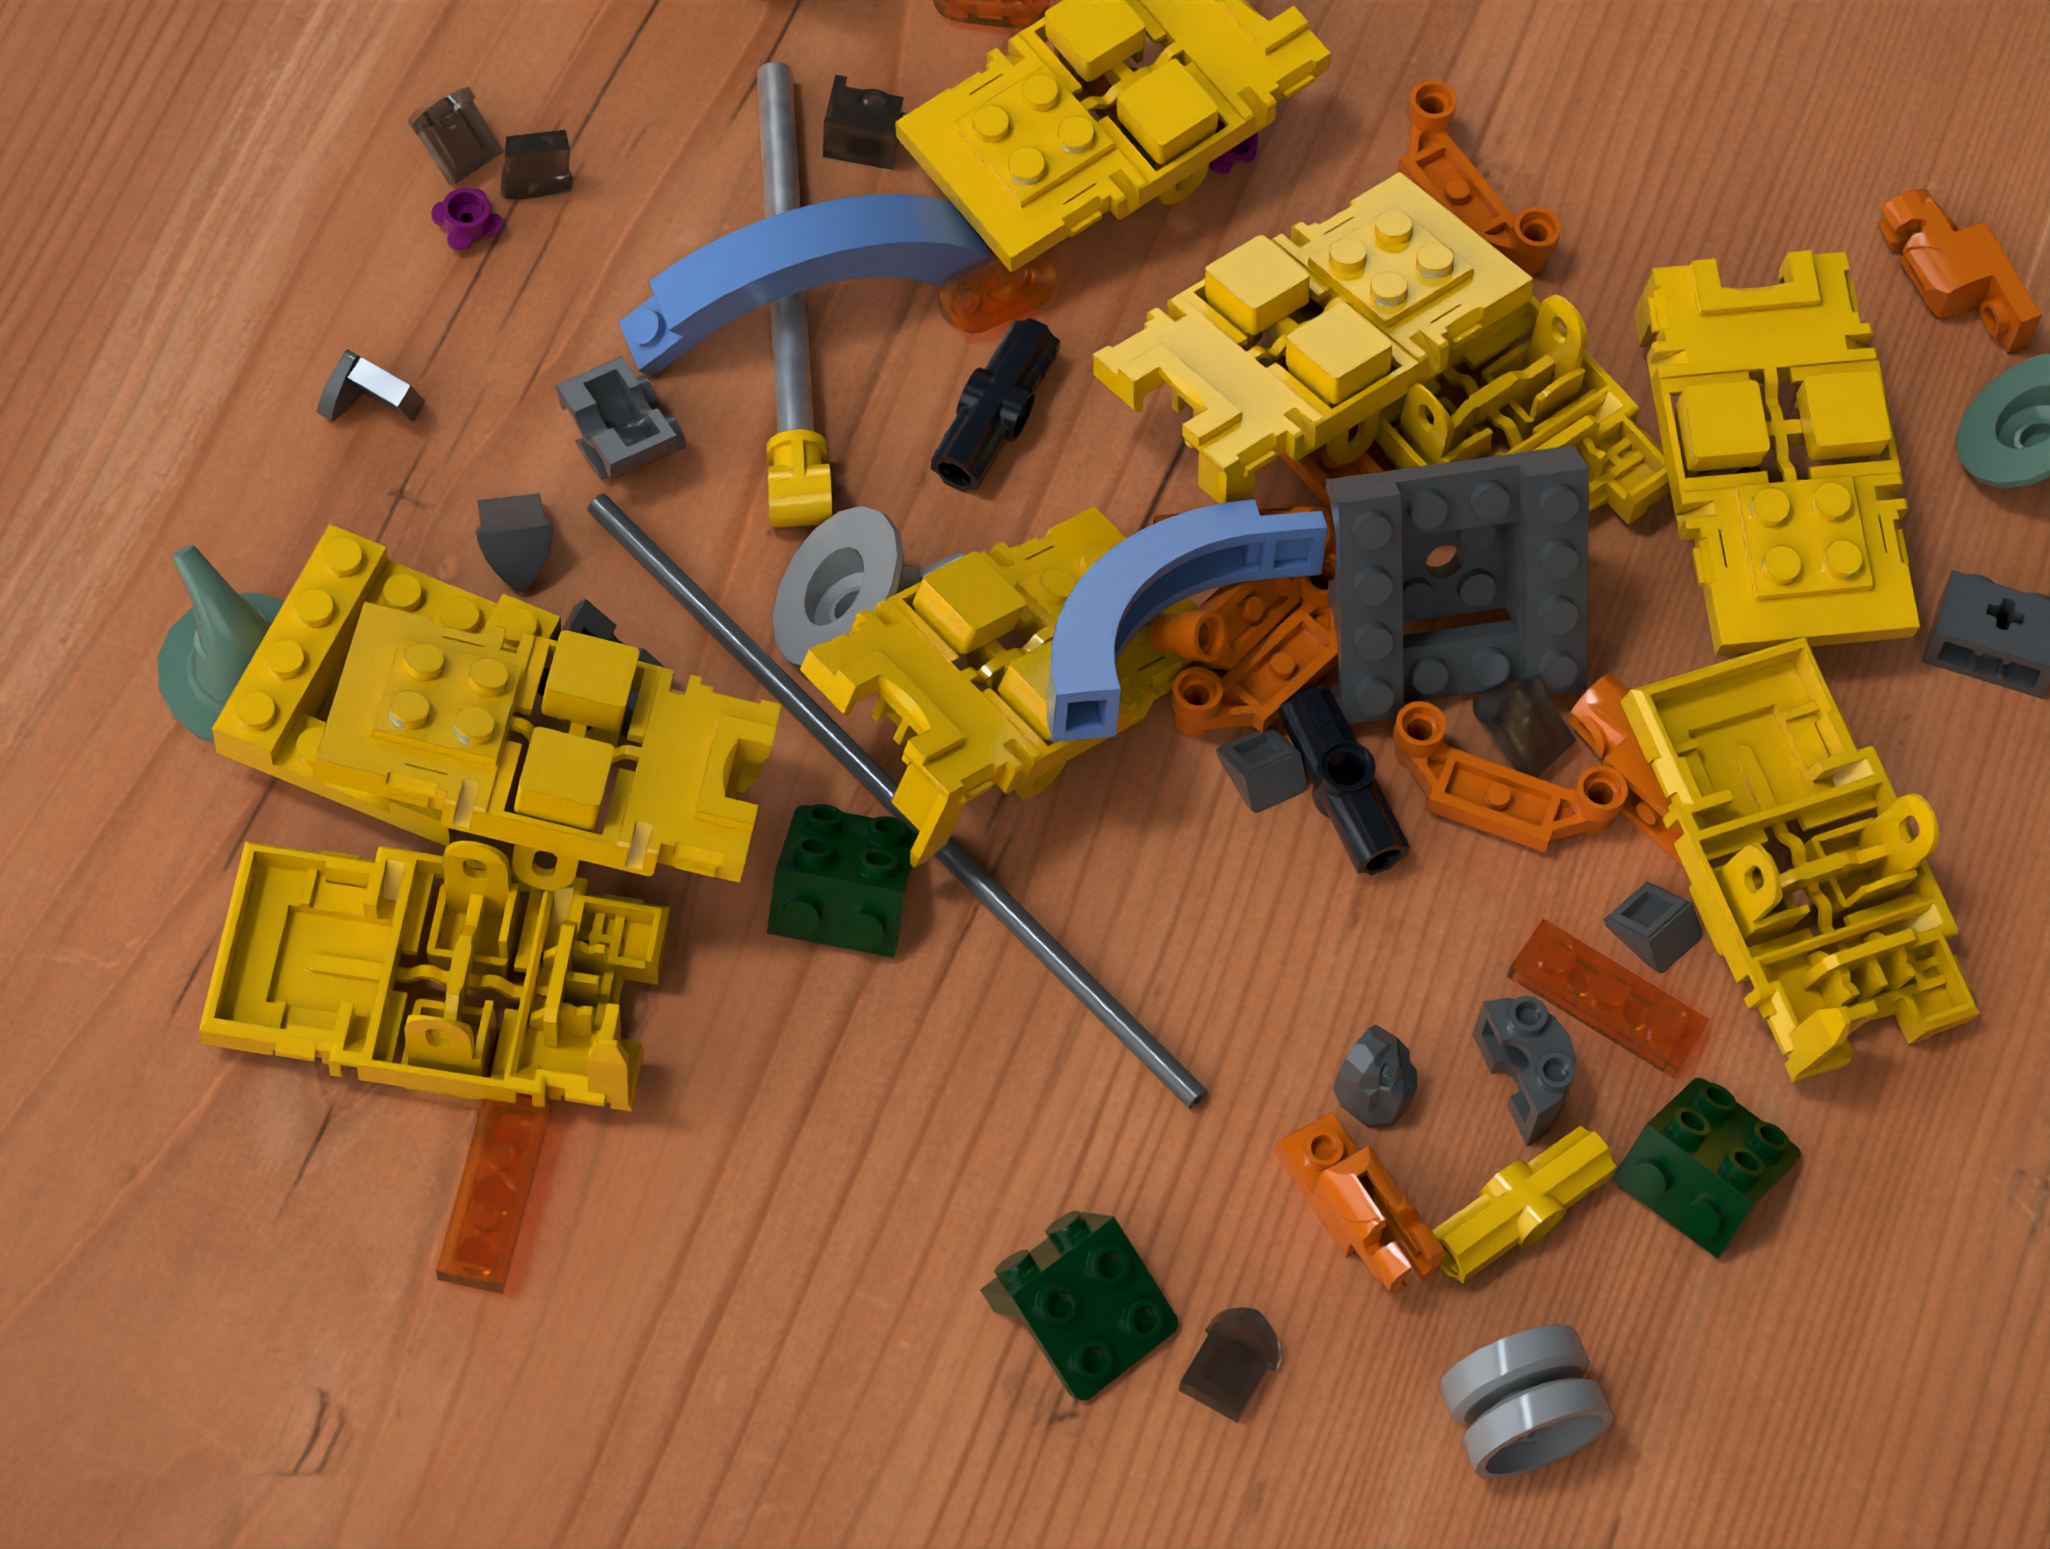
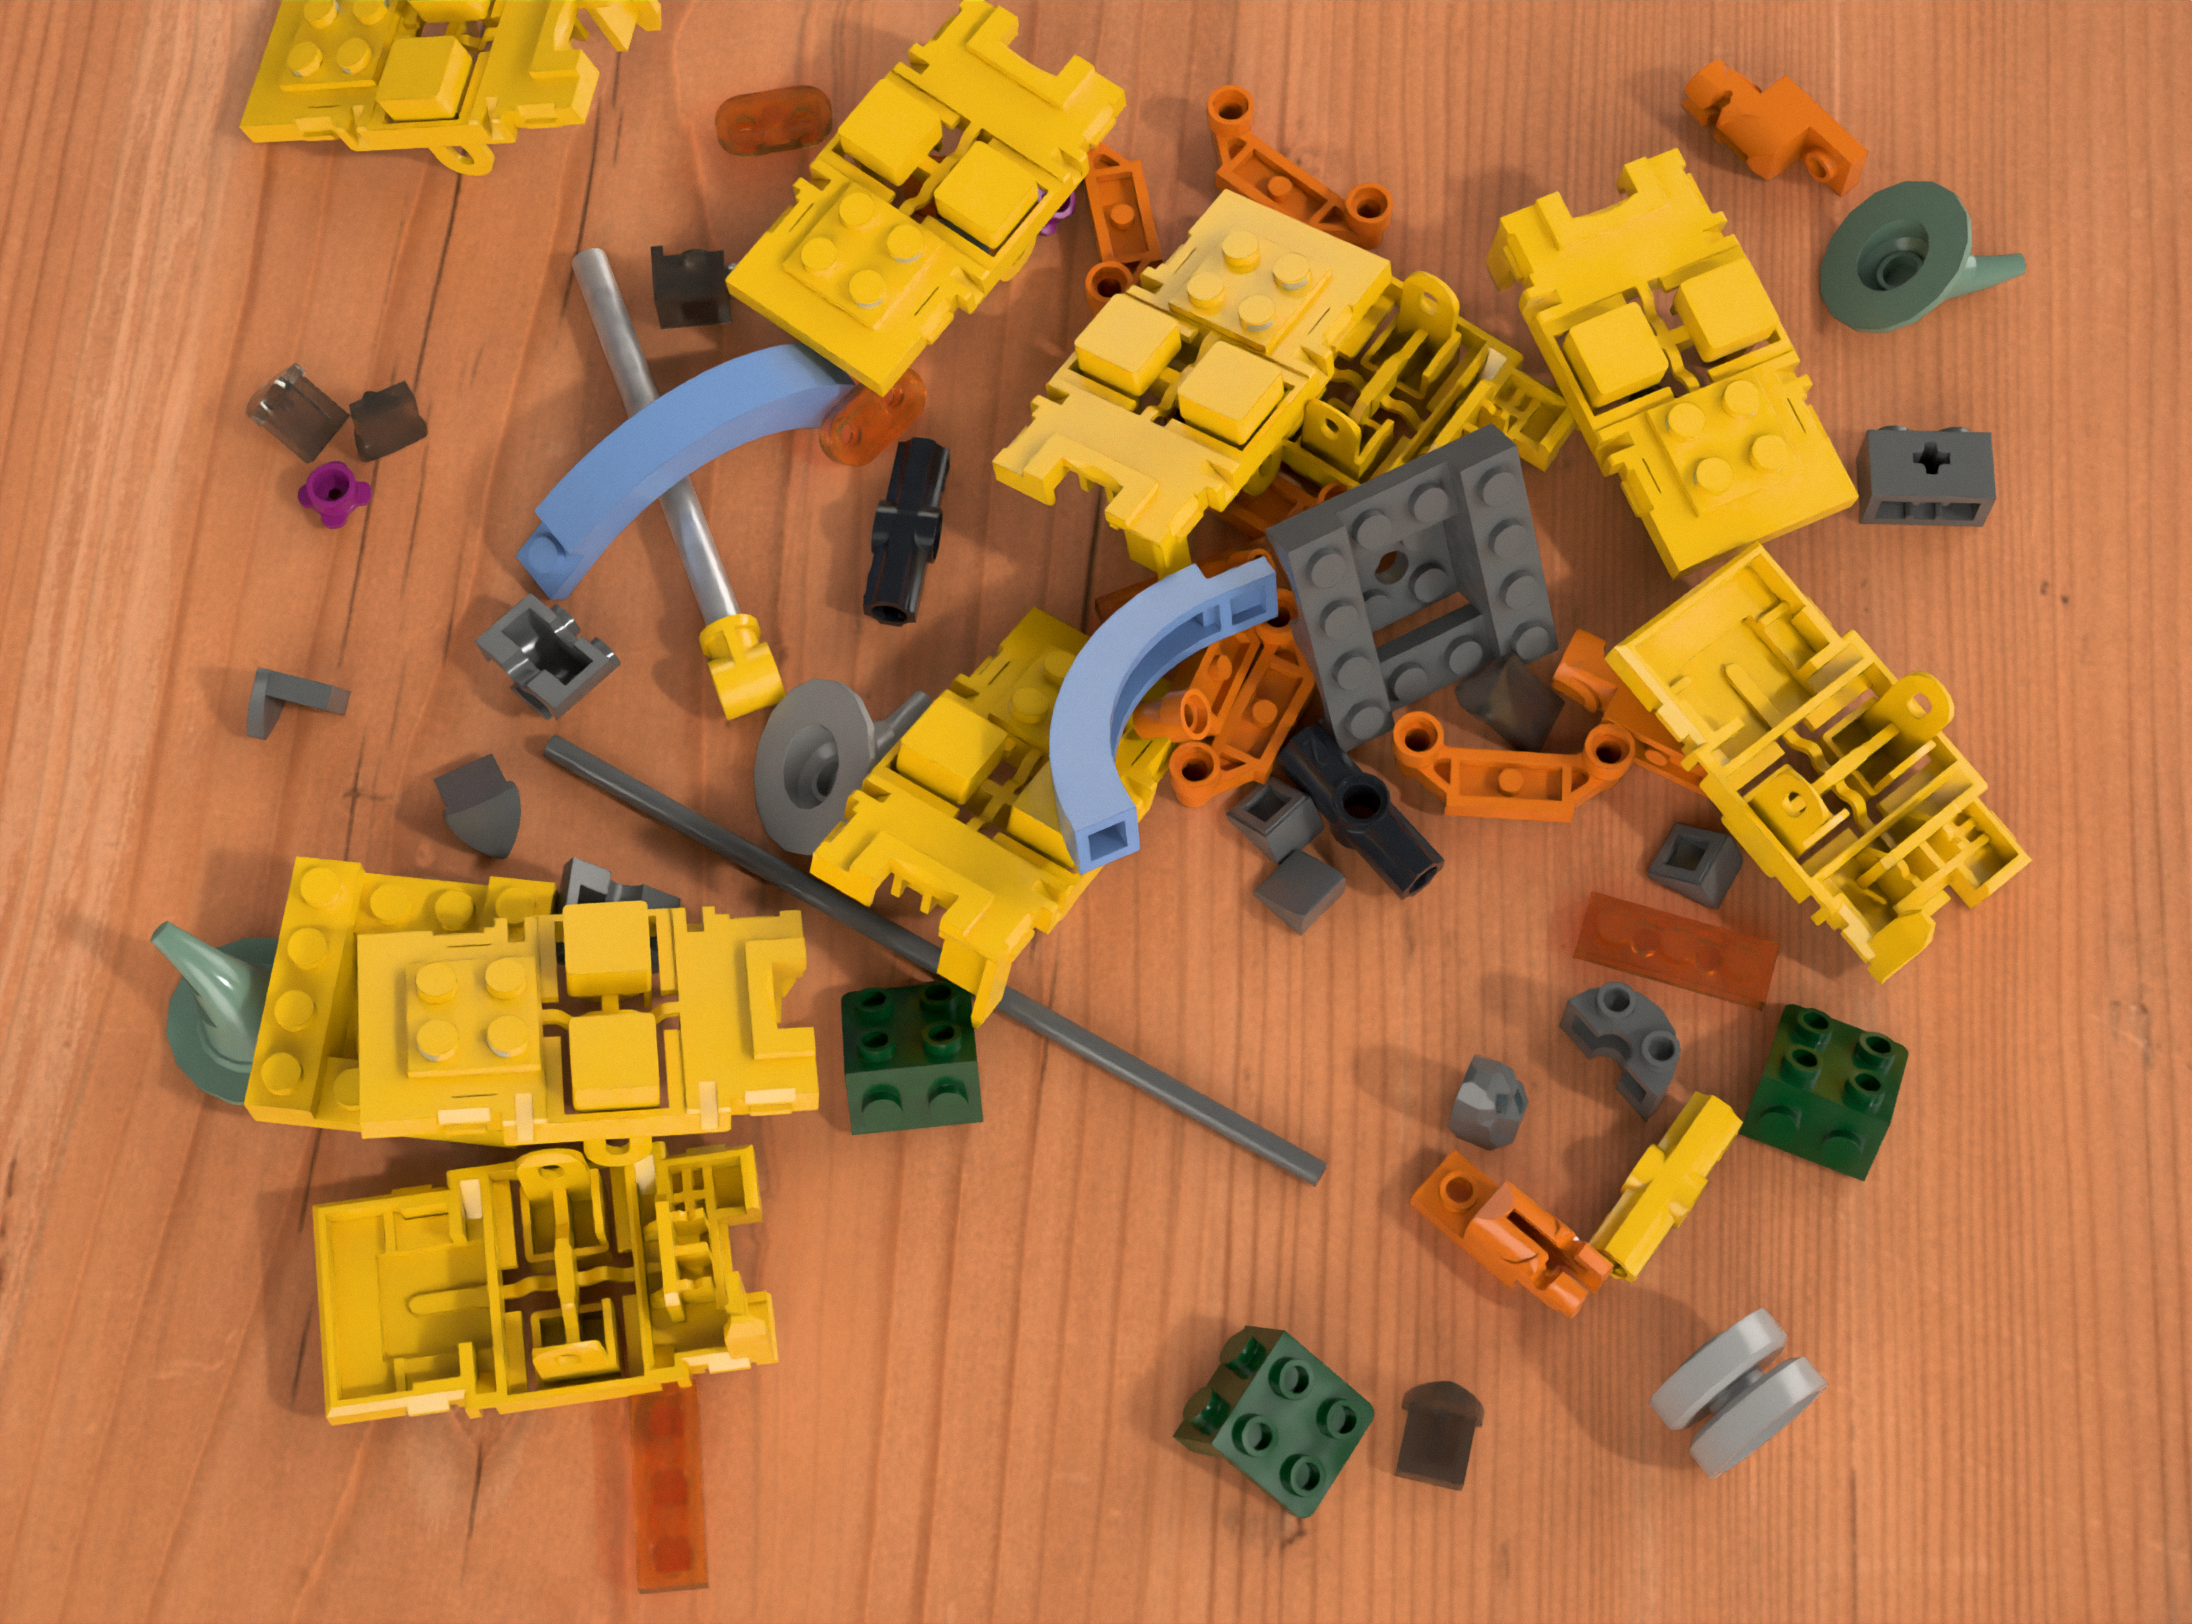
camera: 10 degrees left, 5 degrees up
none -> orange plate [1082,142,1163,319]
none -> dark grey slope [1254,849,1346,936]

